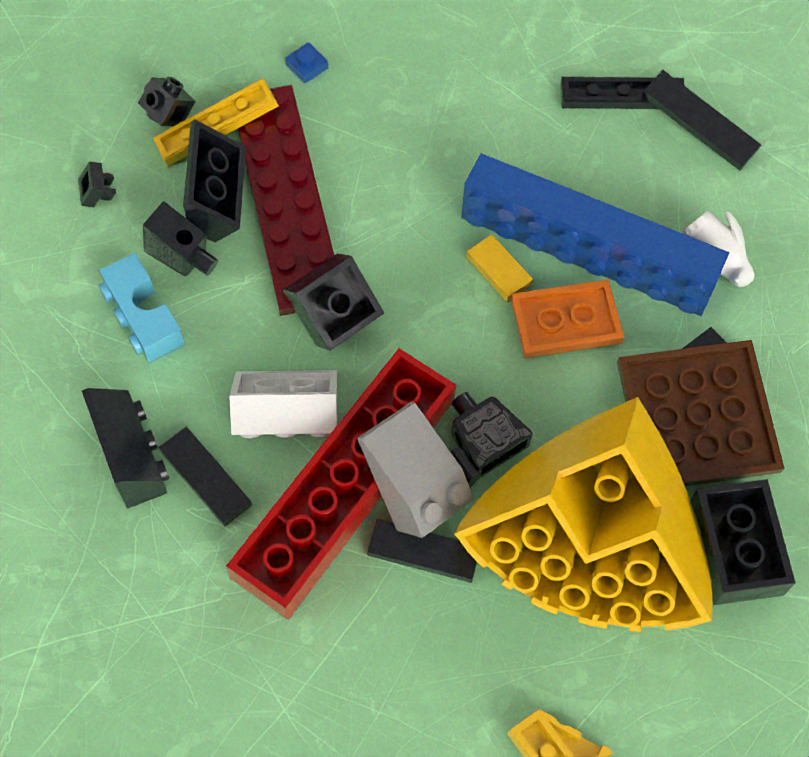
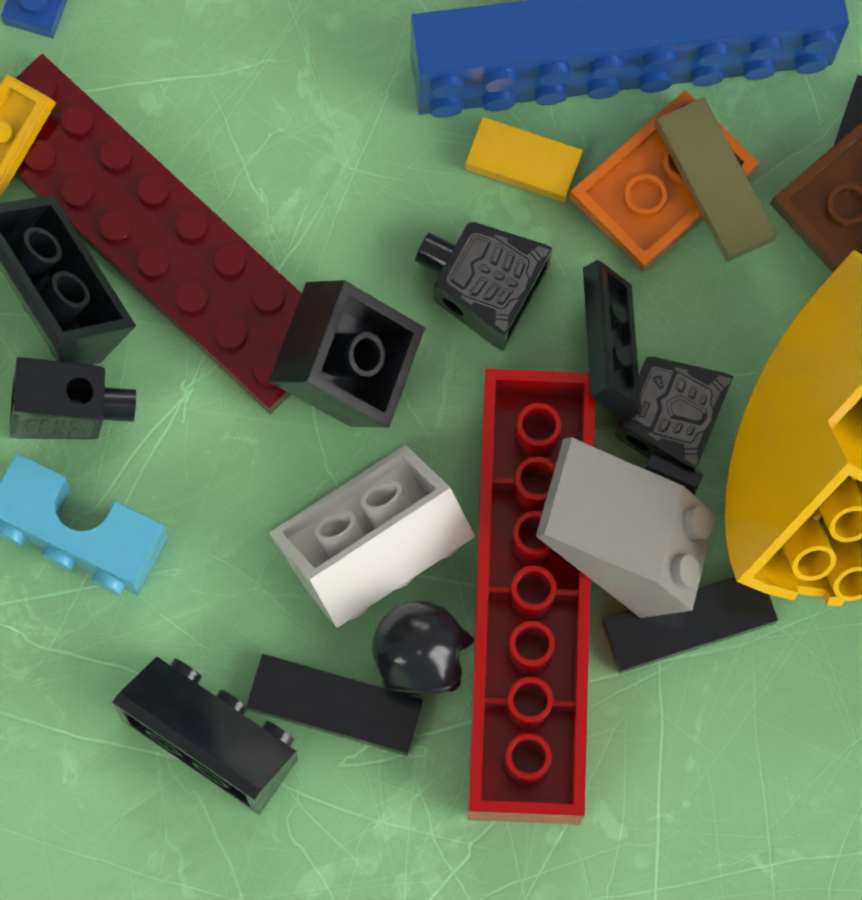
camera: 35 degrees left, 10 degrees up
none -> black helmet [372,601,474,694]
none -> torso [415,222,552,351]
none -> black tile [583,260,641,421]
none -> olive tile [655,97,777,262]

